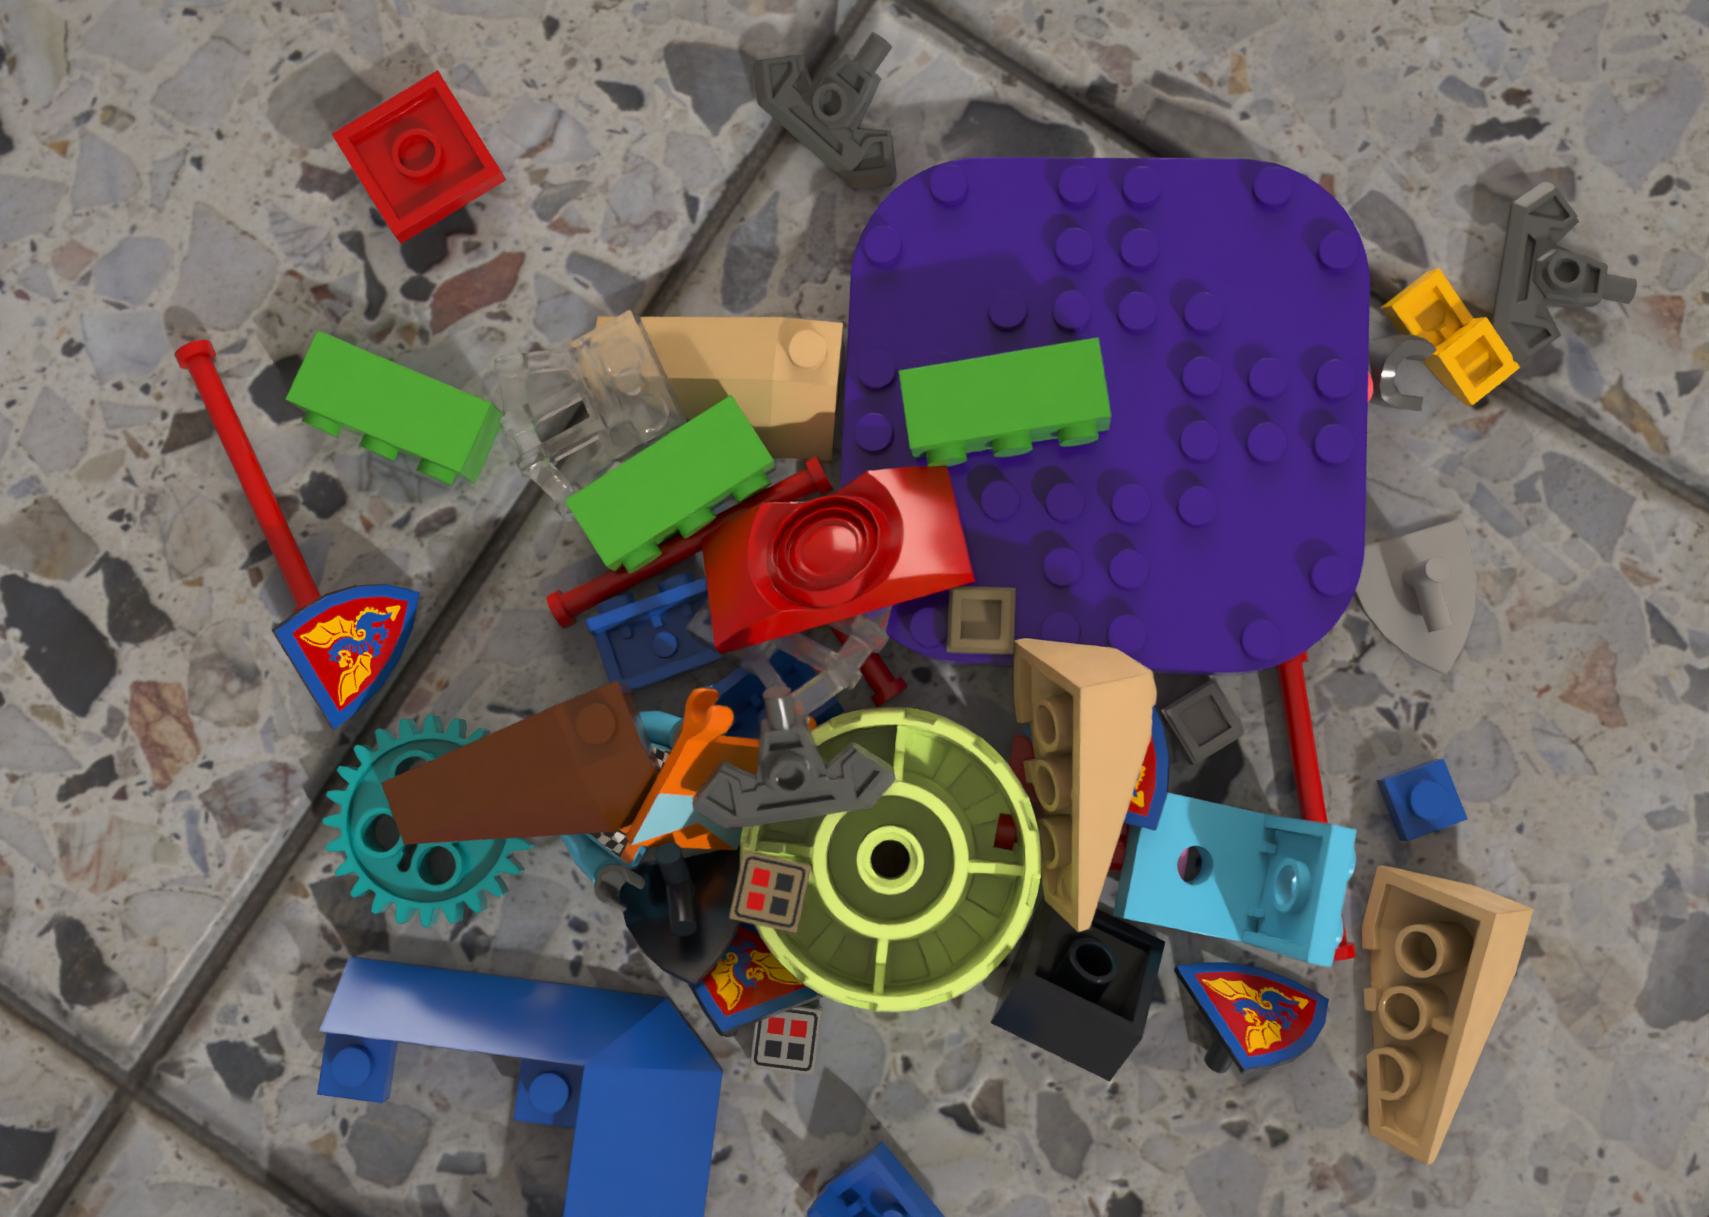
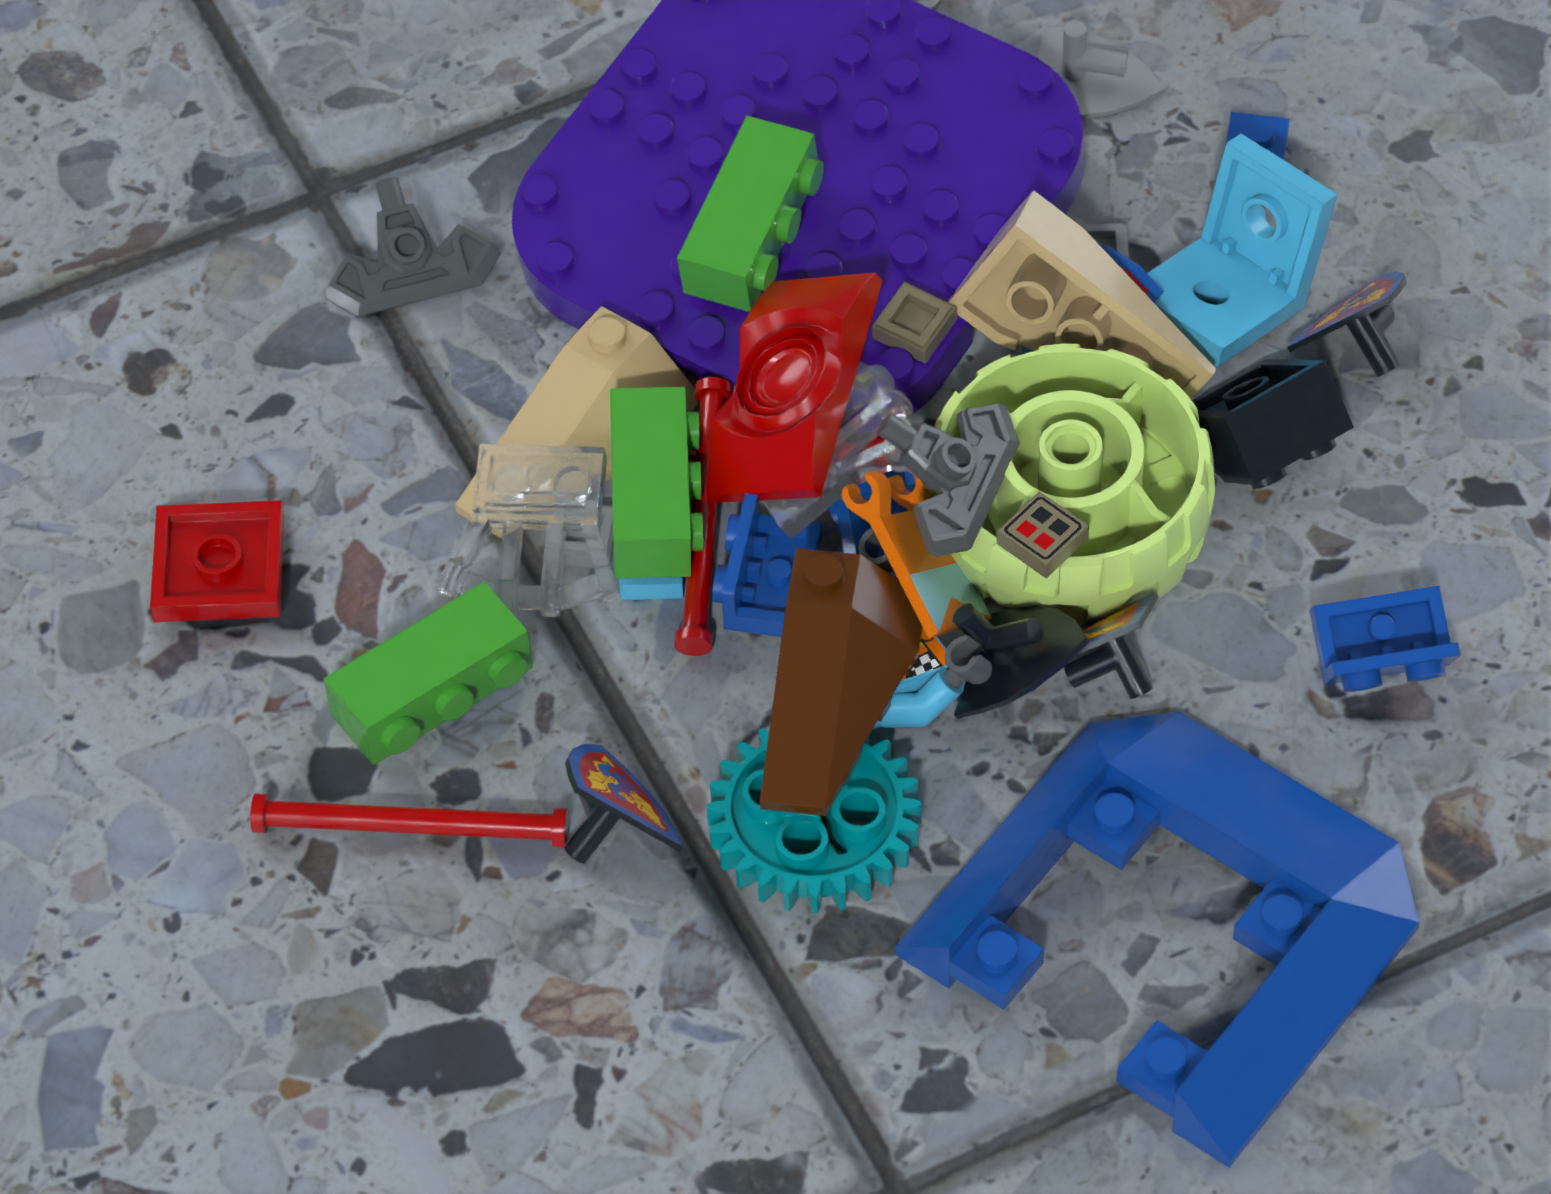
camera: 60 degrees left, 30 degrees down
tile [749,1005,823,1076] -> none
red bar [1275,650,1356,961] -> none
tan wedge [1361,865,1533,1165] -> none

